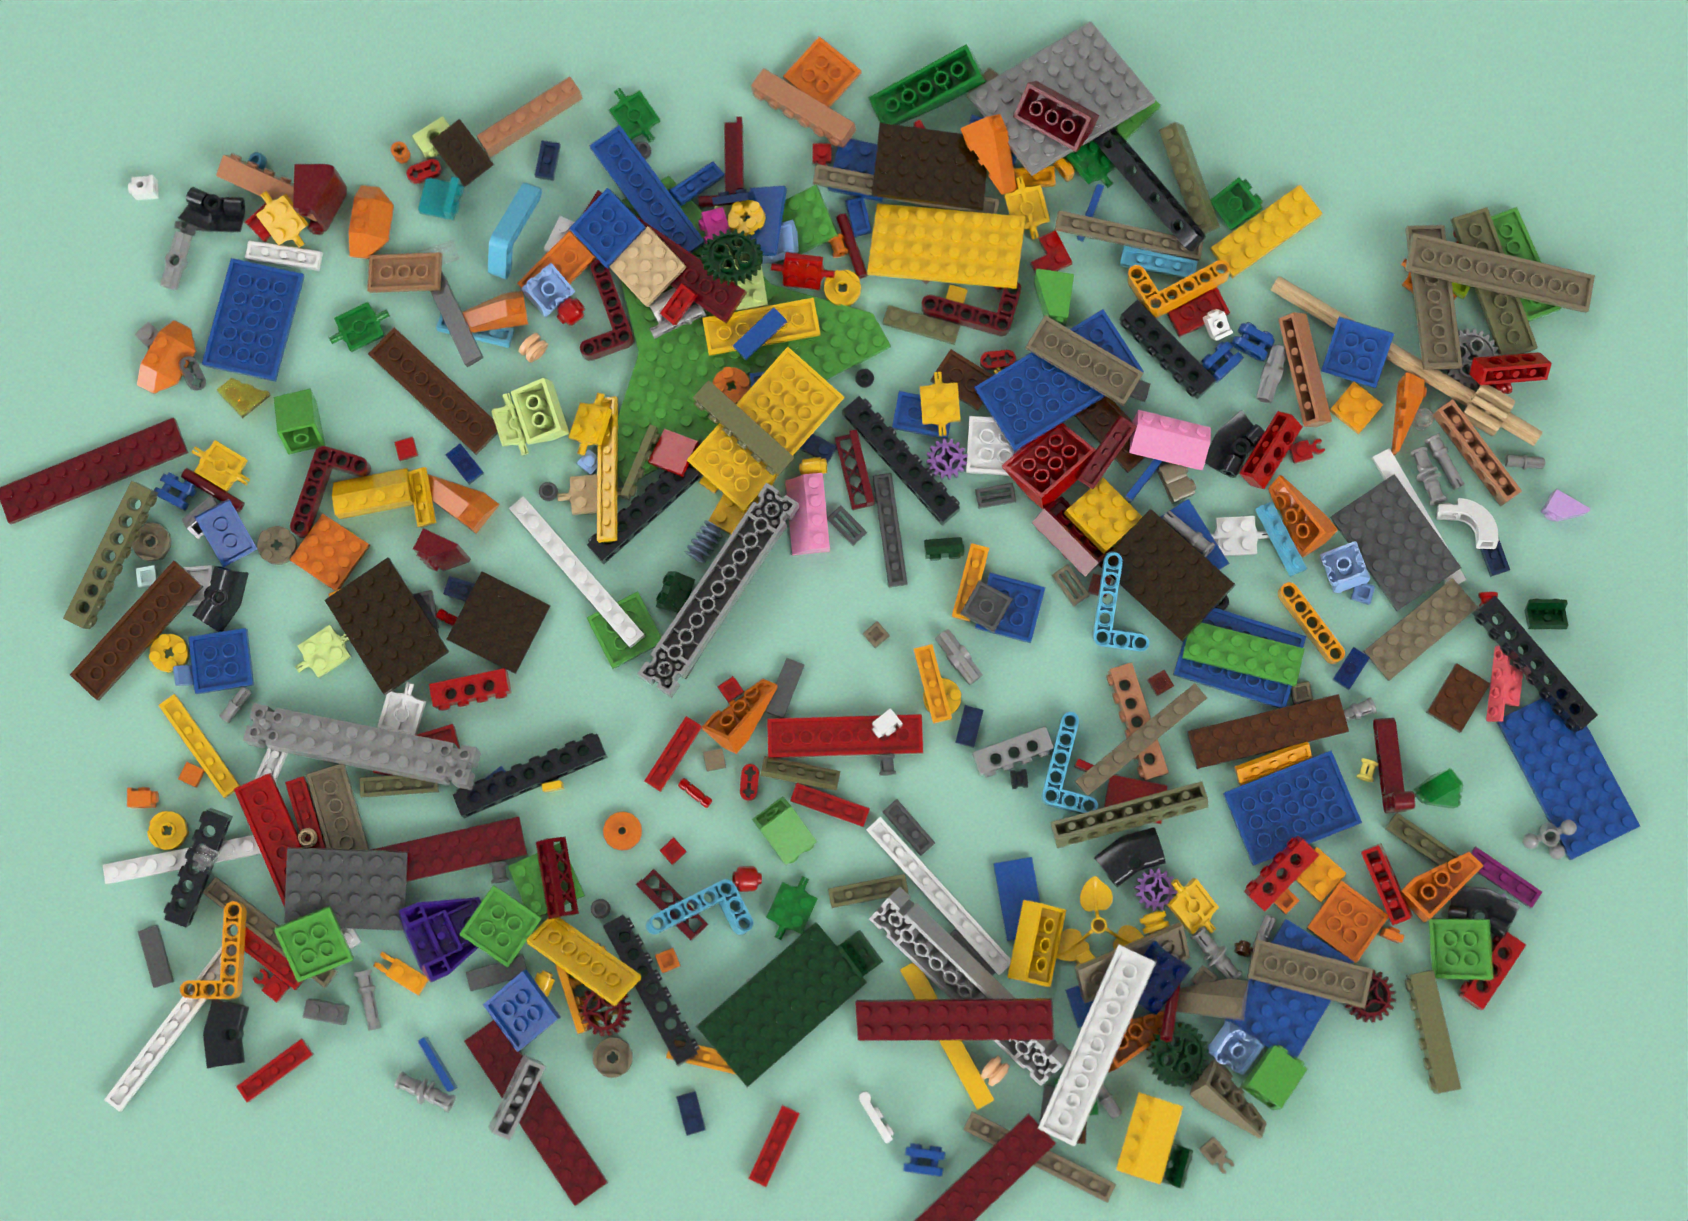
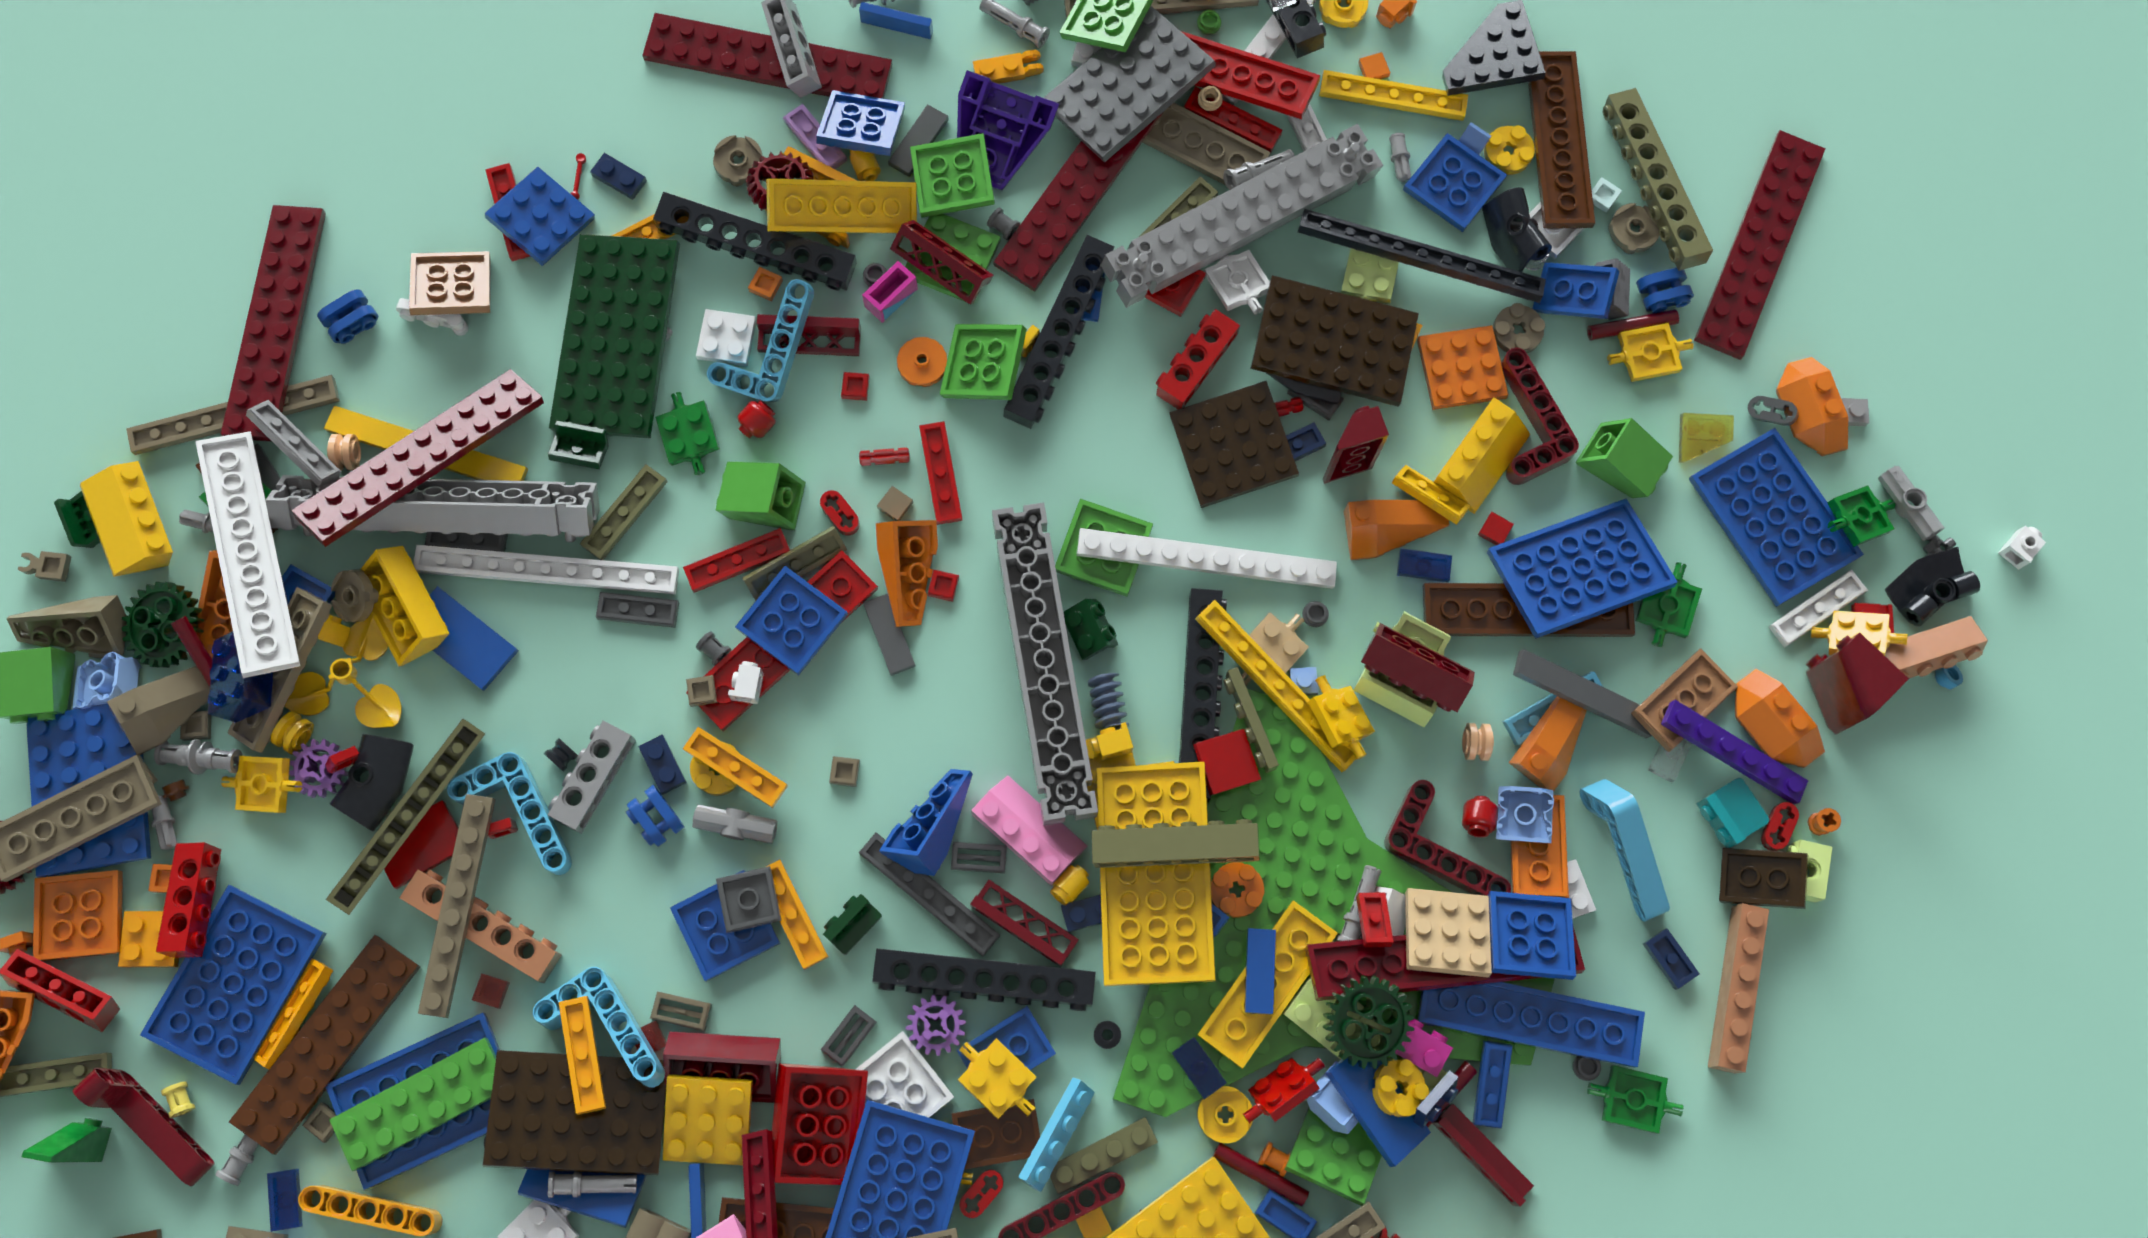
camera: 130 degrees right, 5 degrees down
none -> light grey tile [246,400,341,487]
none -> red tile [325,745,359,774]
none -> dark tan plate [331,569,379,622]
none -> plate [409,251,491,315]
none -> blue plate [485,167,595,266]
none -> light orange plate [559,996,606,1115]
none -> red hinge [570,153,586,200]
none -> blue brick [626,785,685,847]
none -> dark tan tile [686,675,717,707]
none -> white plate [696,309,756,367]
none -> blue plate [735,566,848,676]
none -> lavender tile [783,104,847,169]
none -> dark pink brick [862,261,918,323]
none -> blue wedge [879,769,973,876]
none -> bright green plate [940,324,1027,400]
none -> medium azure plate [1018,1077,1095,1192]
none -> yellow brick [1091,722,1133,761]
none -> clear blue plate [1171,1037,1227,1100]
none -> bright green plate [1197,10,1221,34]
none -> light grey pin [1223,149,1295,190]
none -> black plate [1298,209,1546,303]
none -> dark red slope [1361,623,1475,713]
none -> plate [1442,0,1546,96]
none -> blue plate [1487,498,1677,639]
none -> dark purple plate [1661,700,1809,805]
none -> green plate [1827,485,1895,547]

